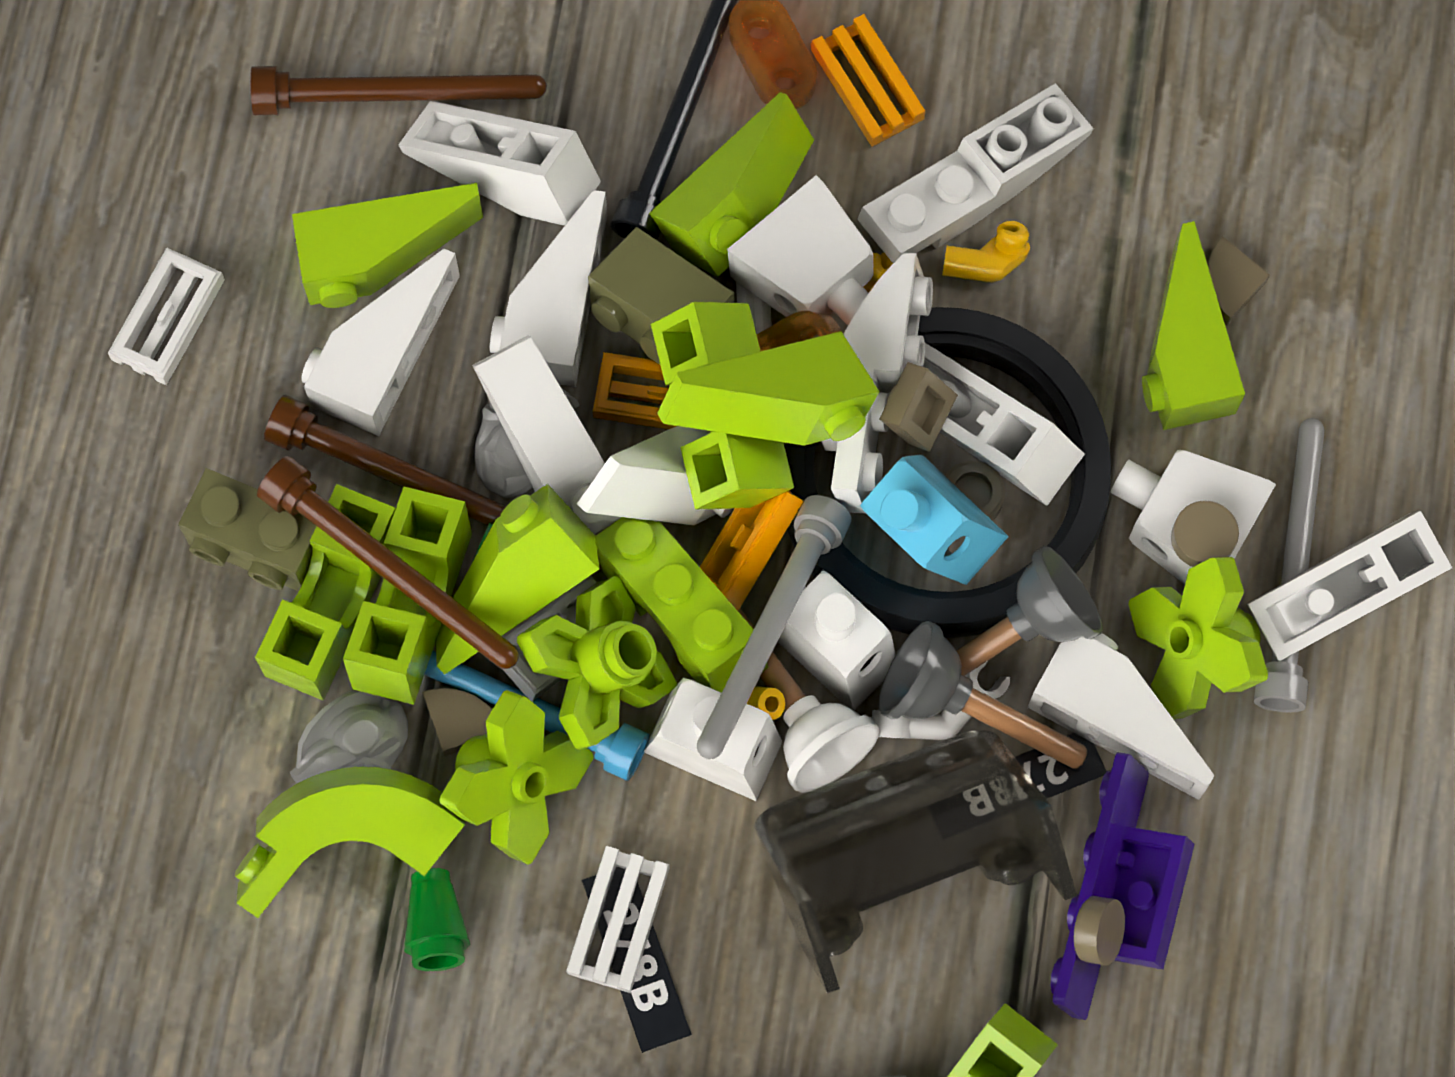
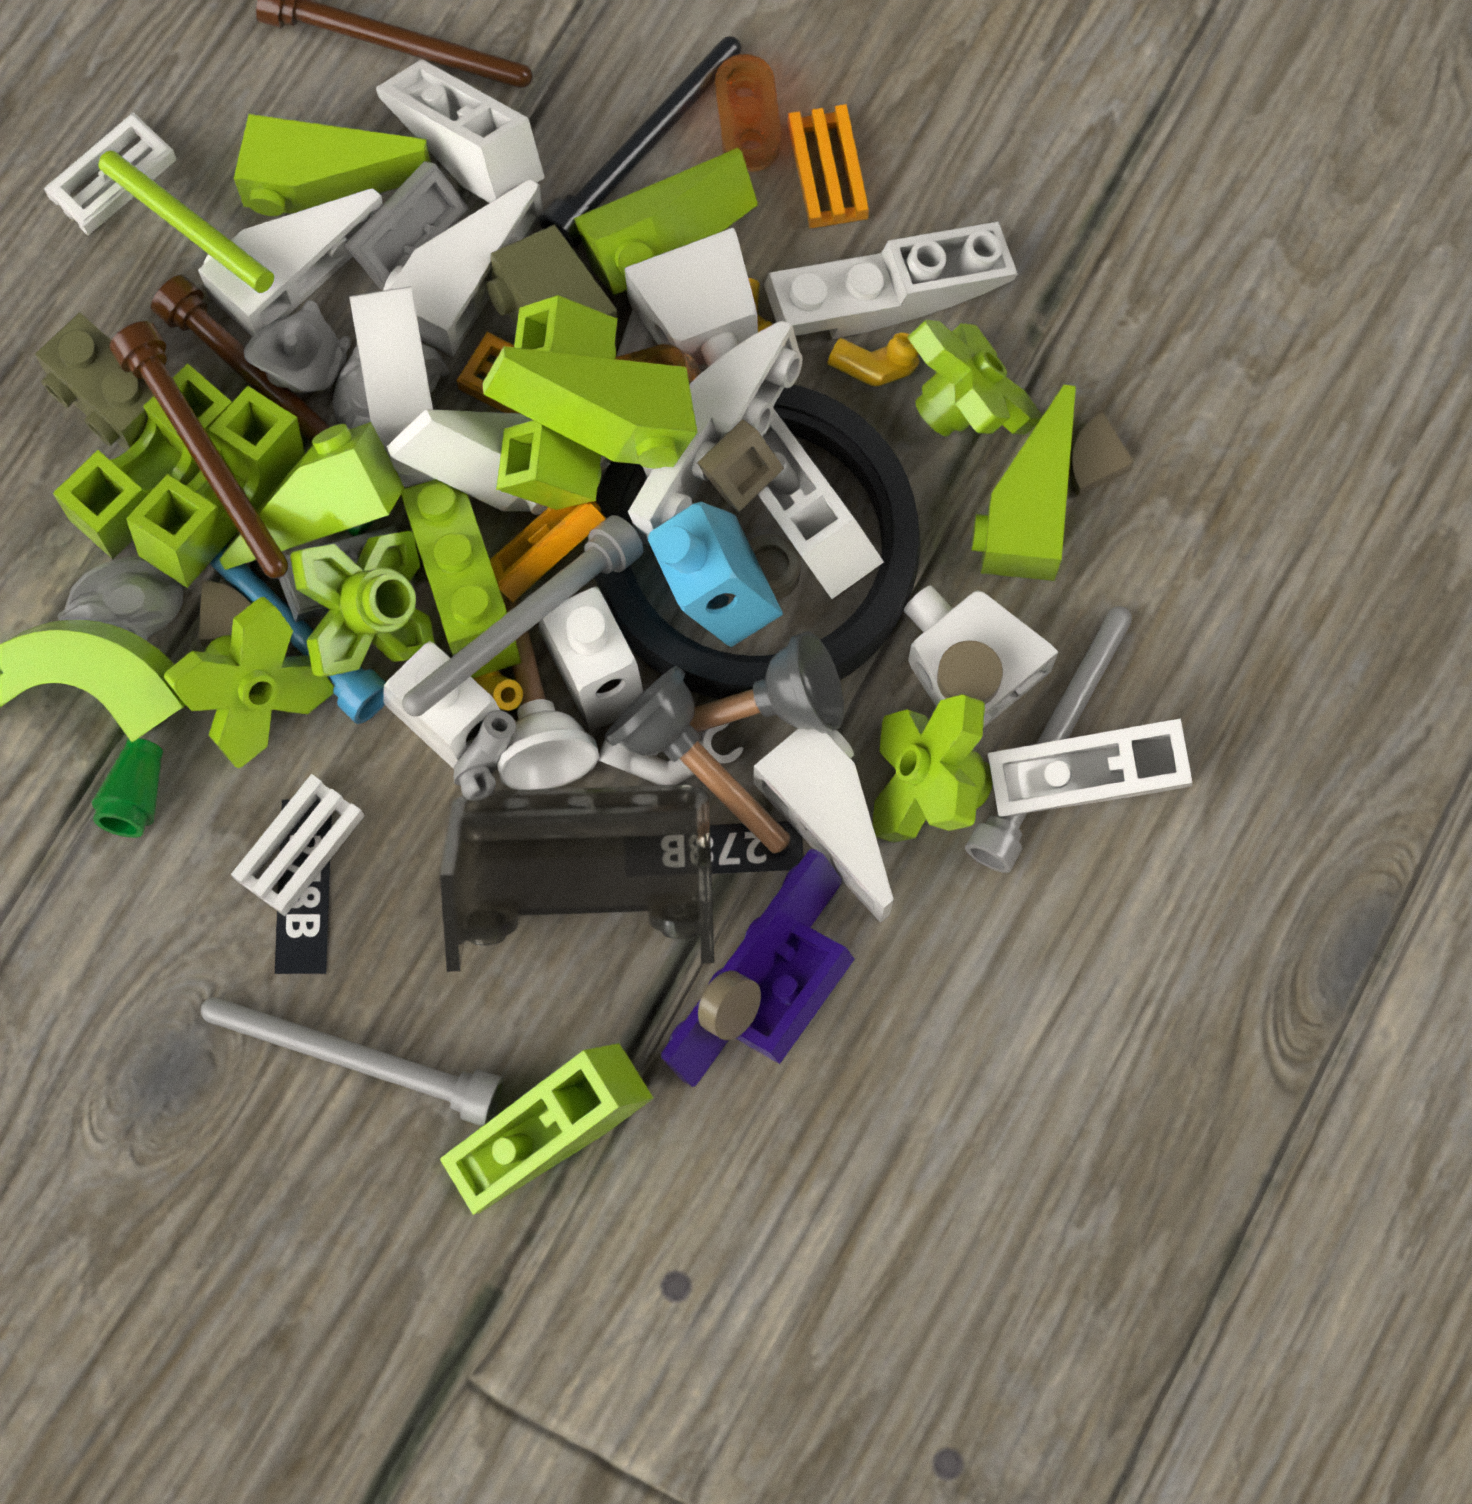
camera: 20 degrees right, 0 degrees up
none -> lime bar [98,150,274,293]
none -> light grey hat [244,300,351,394]
none -> light grey plate [344,161,469,290]
none -> light grey arm [453,710,516,801]
none -> lime plant [908,320,1043,437]

